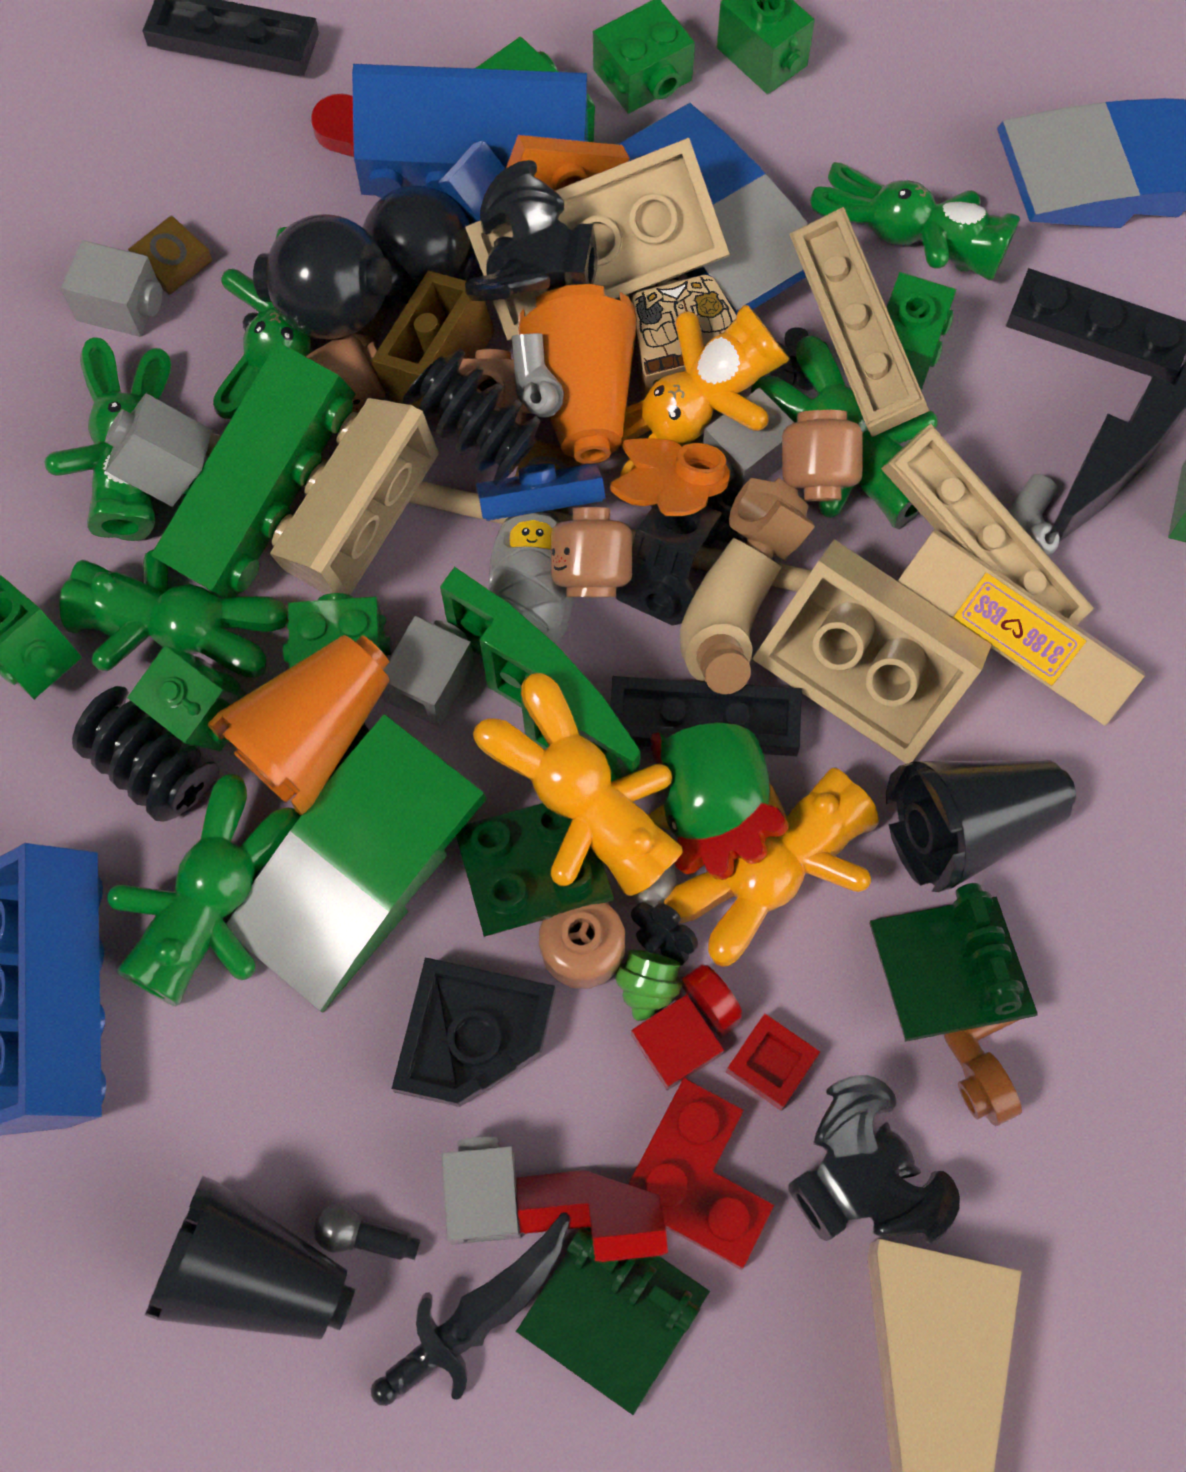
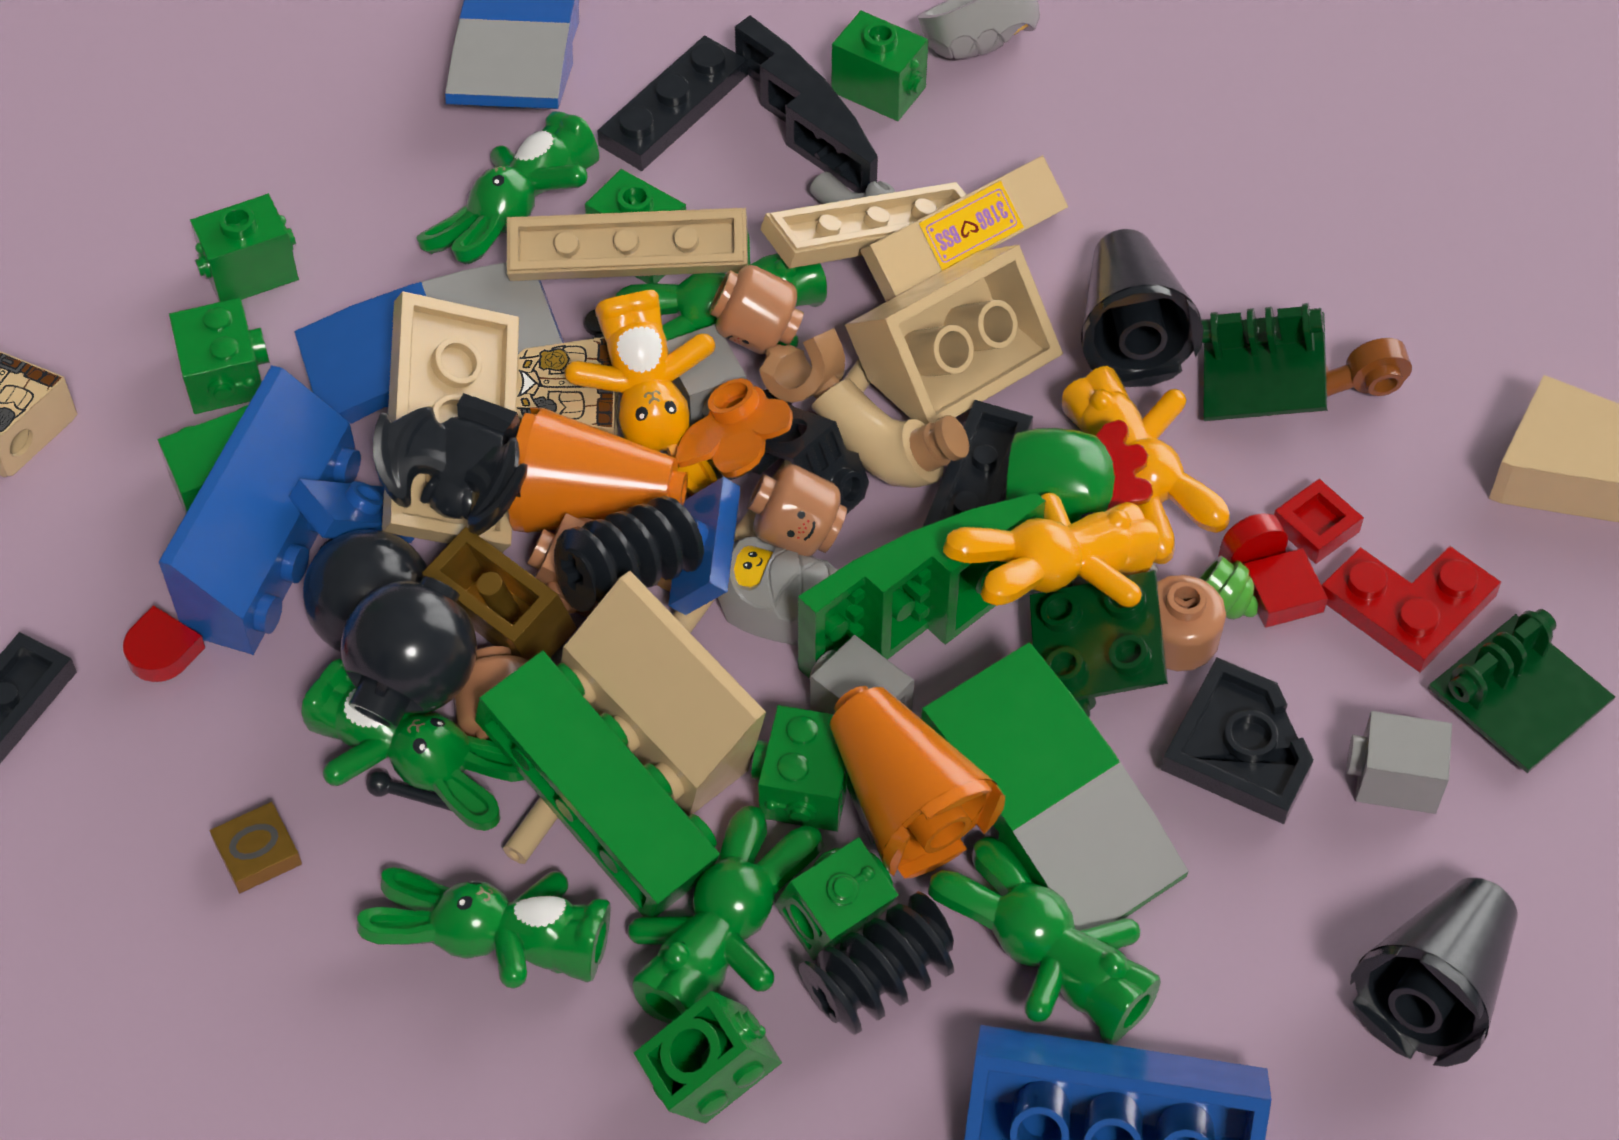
camera: 75 degrees left, 15 degrees down
light grey brick [60,240,163,337] -> none
light grey brick [105,393,212,506] -> none
piece [314,1203,421,1260] -> none
black piece [370,1212,570,1406] -> none
orange plate [506,135,630,191] -> none
light grey arm [512,333,564,418] -> none
red tile [516,1170,668,1262] -> none
black plant [631,902,698,966] -> none
black animal [788,1075,960,1244] -> none

